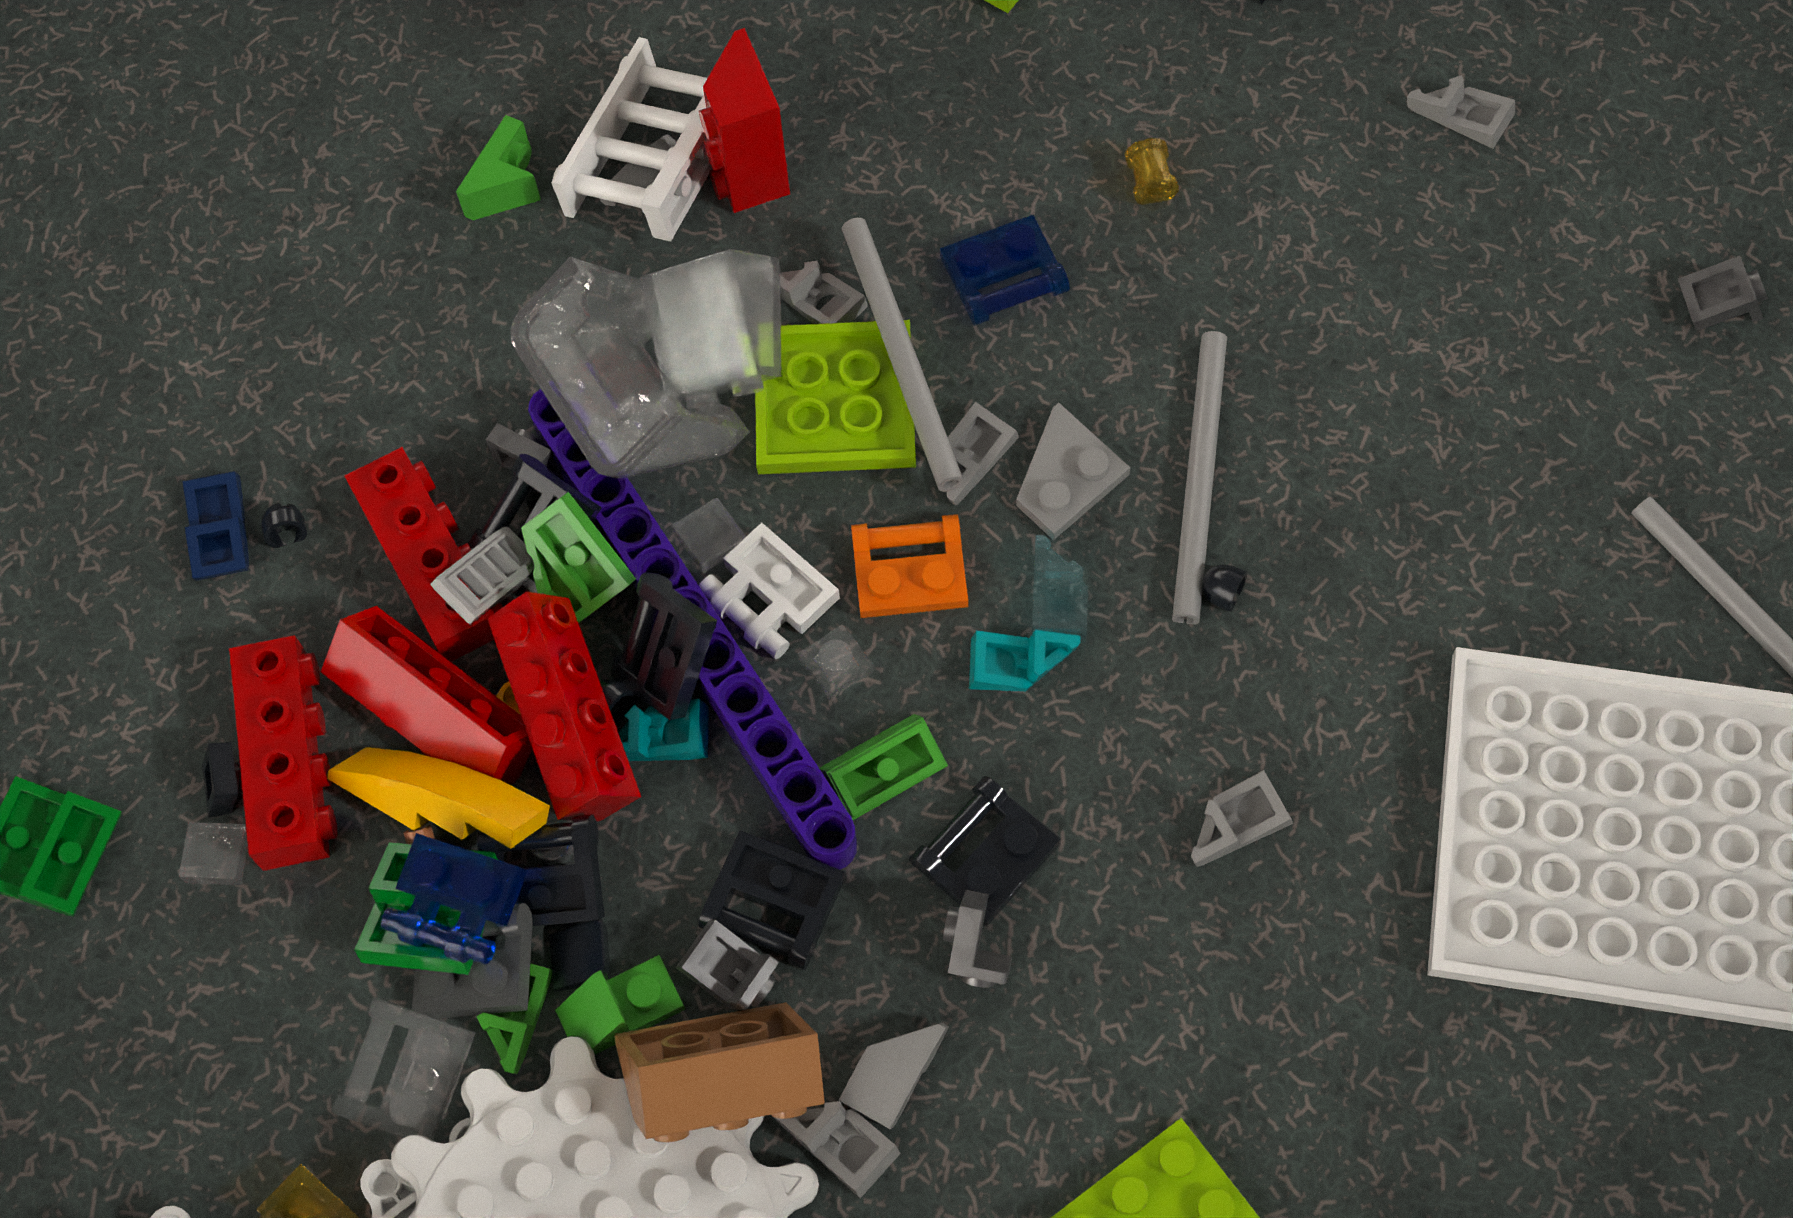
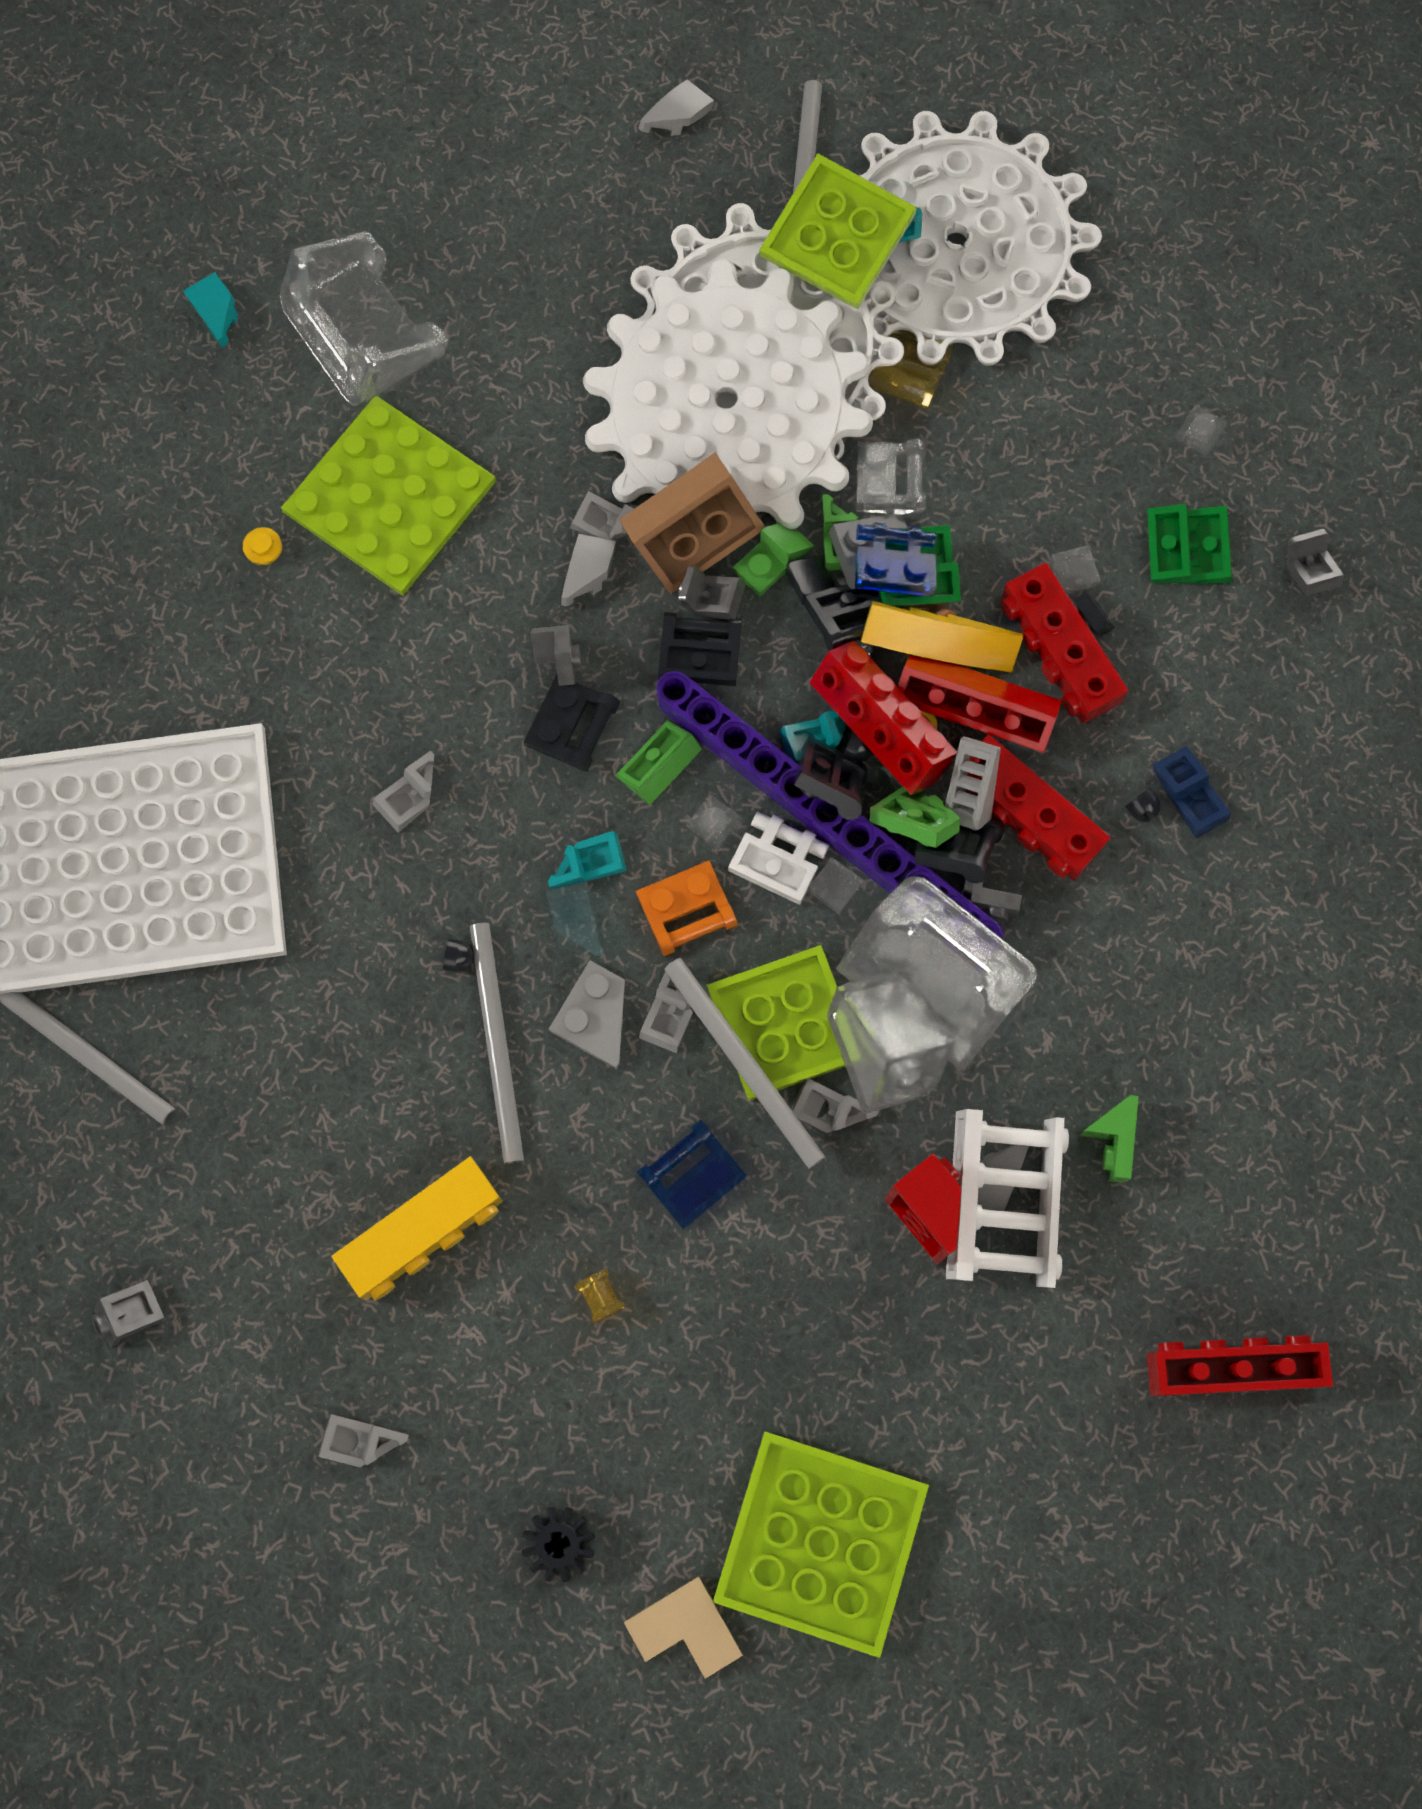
camera: 160 degrees right, 10 degrees up
none -> yellow brick [331,1156,503,1301]

